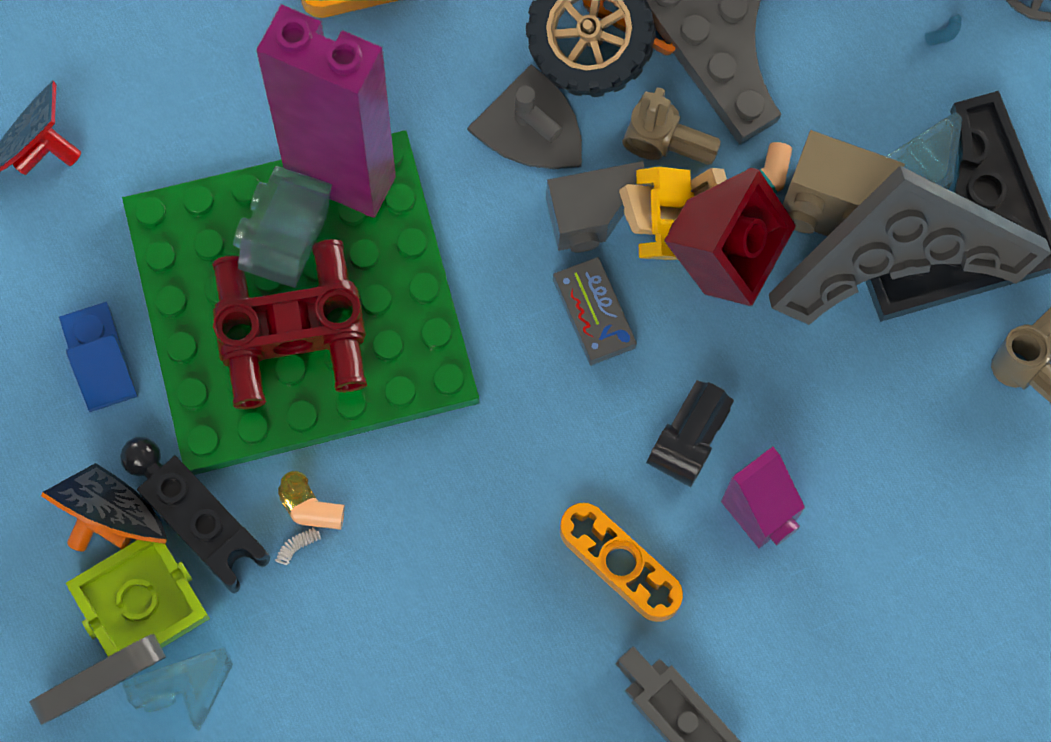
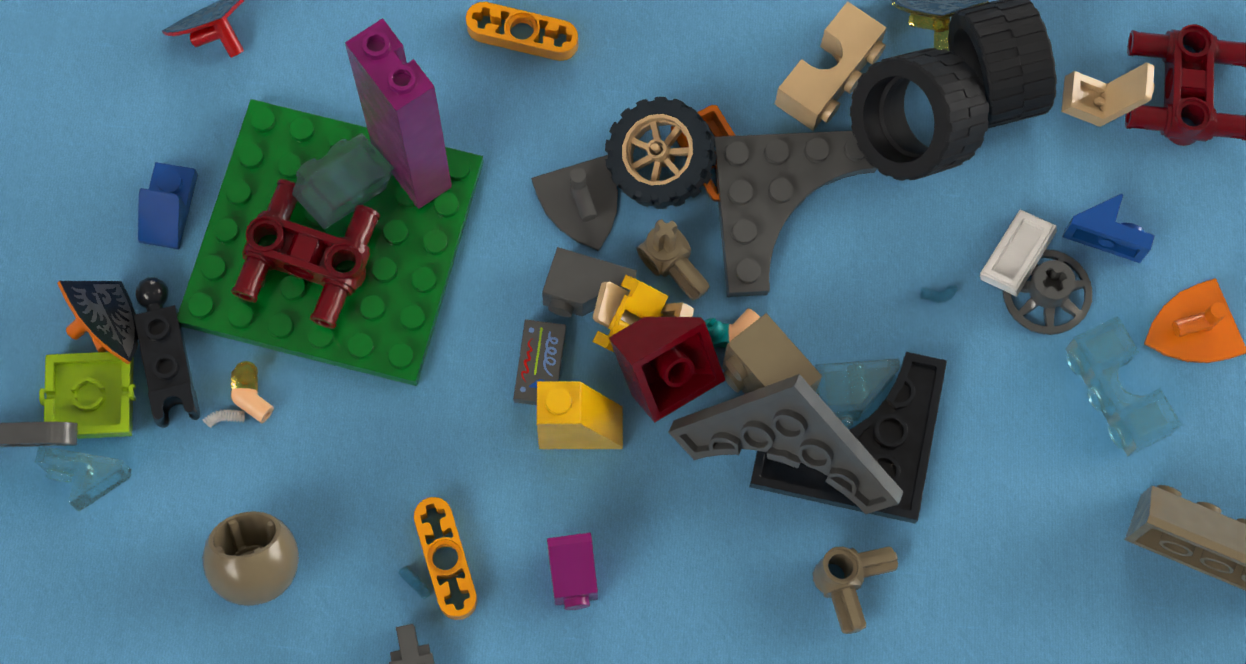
camera: 30 degrees right, 0 degrees up
black piece [646,380,734,487] -> none
none -> dark tan wheel [202,511,299,606]
none -> dark azure leg [399,565,432,599]
none -> yellow slope [537,381,623,449]

